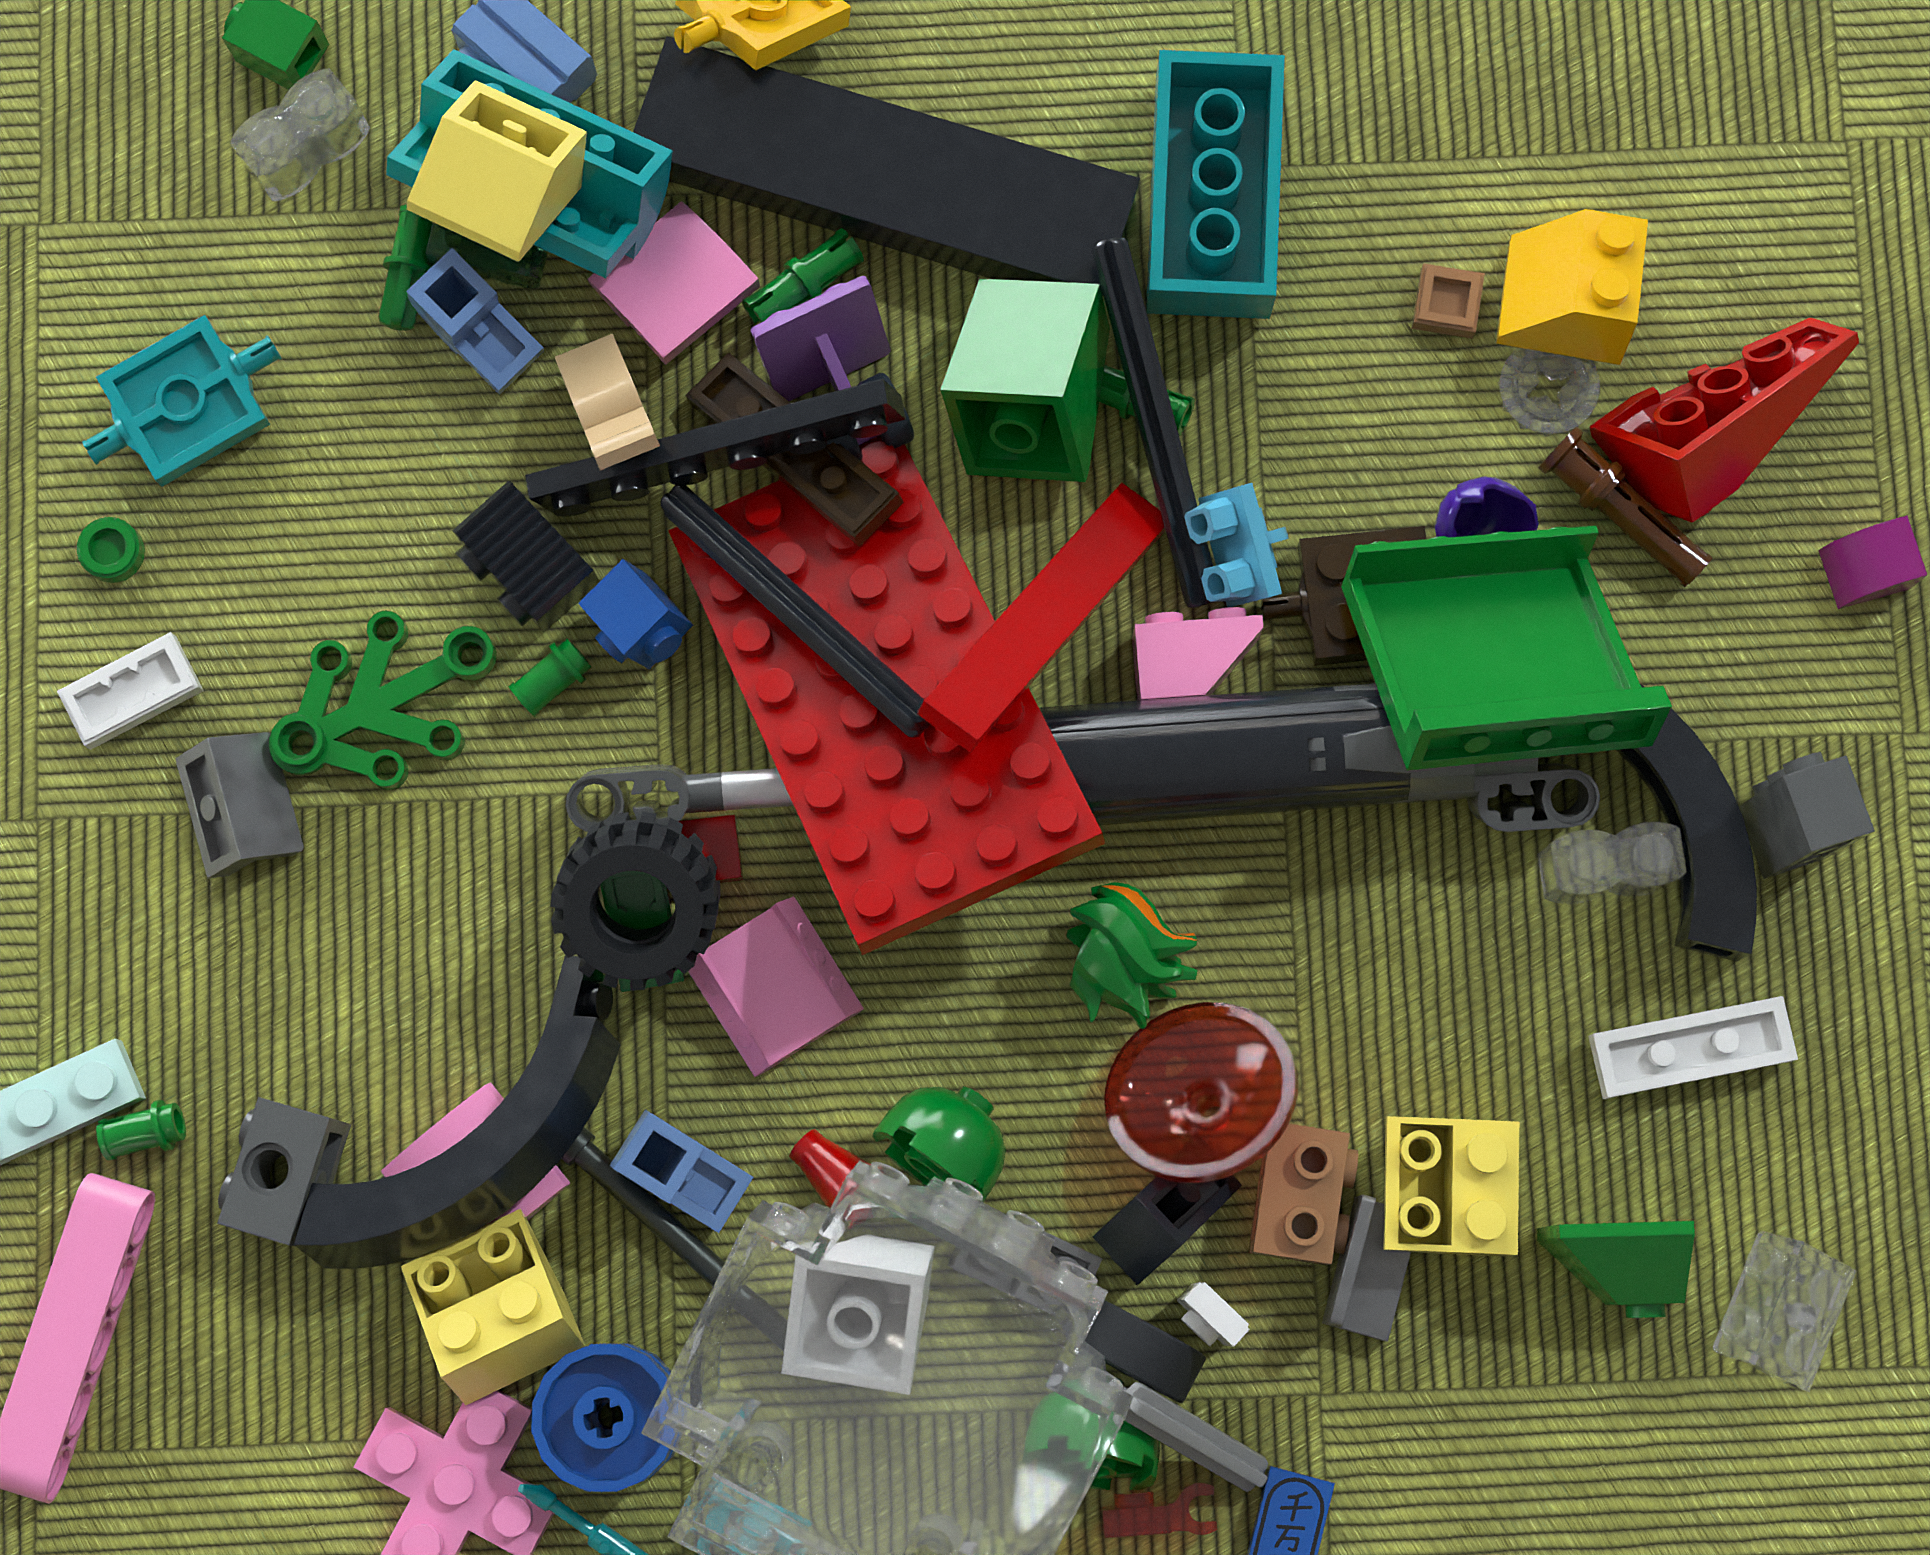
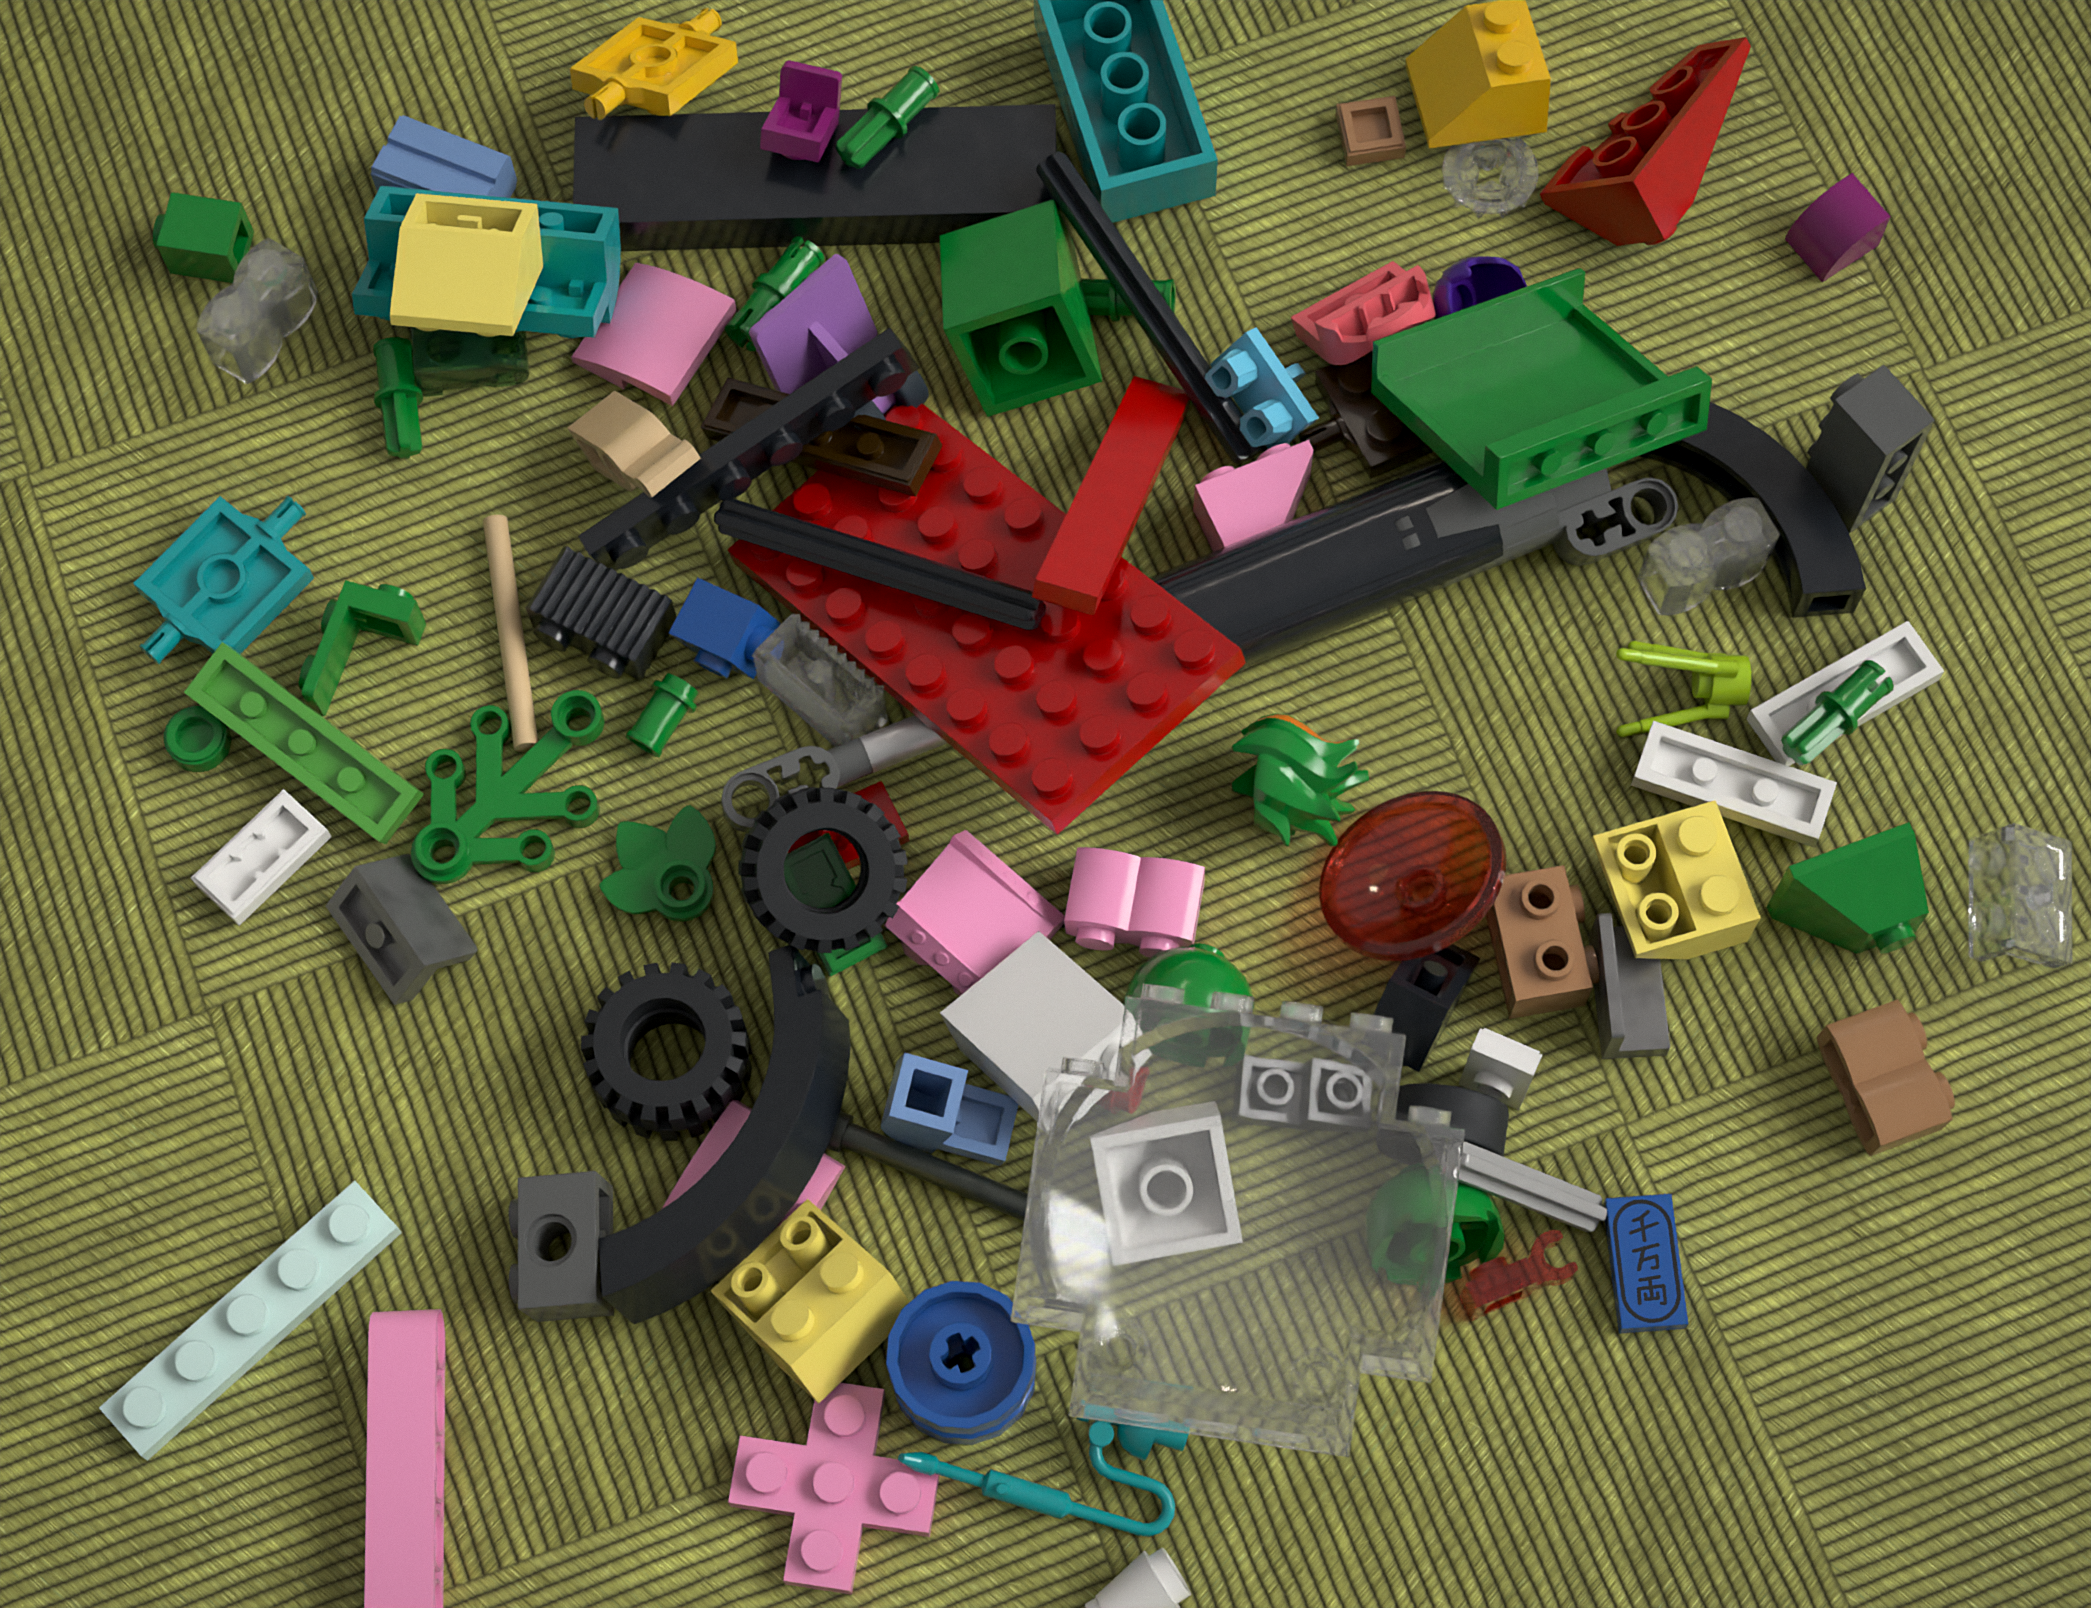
camera: 20 degrees left, 10 degrees down
green pin [96,1100,186,1161] -> none
medium blue brick [406,248,544,395] -> none
reddish brown pin [1538,426,1713,587] -> none
none -> bright green plate [184,642,424,844]
none -> green bracket [299,580,426,716]
none -> tan bar [483,515,538,752]
none -> black tyre [581,962,752,1141]
none -> green plate [599,805,717,922]
none -> clear brick [752,614,888,747]
none -> magenta bracket [760,60,842,163]
none -> green axle [835,66,940,169]
none -> white brick [940,931,1151,1135]
none -> bright pink brick [1064,847,1205,958]
none -> coral slope [1291,261,1436,365]
none -> lime plant [1616,641,1751,737]
none -> white plate [1631,721,1837,847]
none -> green axle [1781,660,1894,765]
none -> medium nougat brick [1816,999,1955,1156]

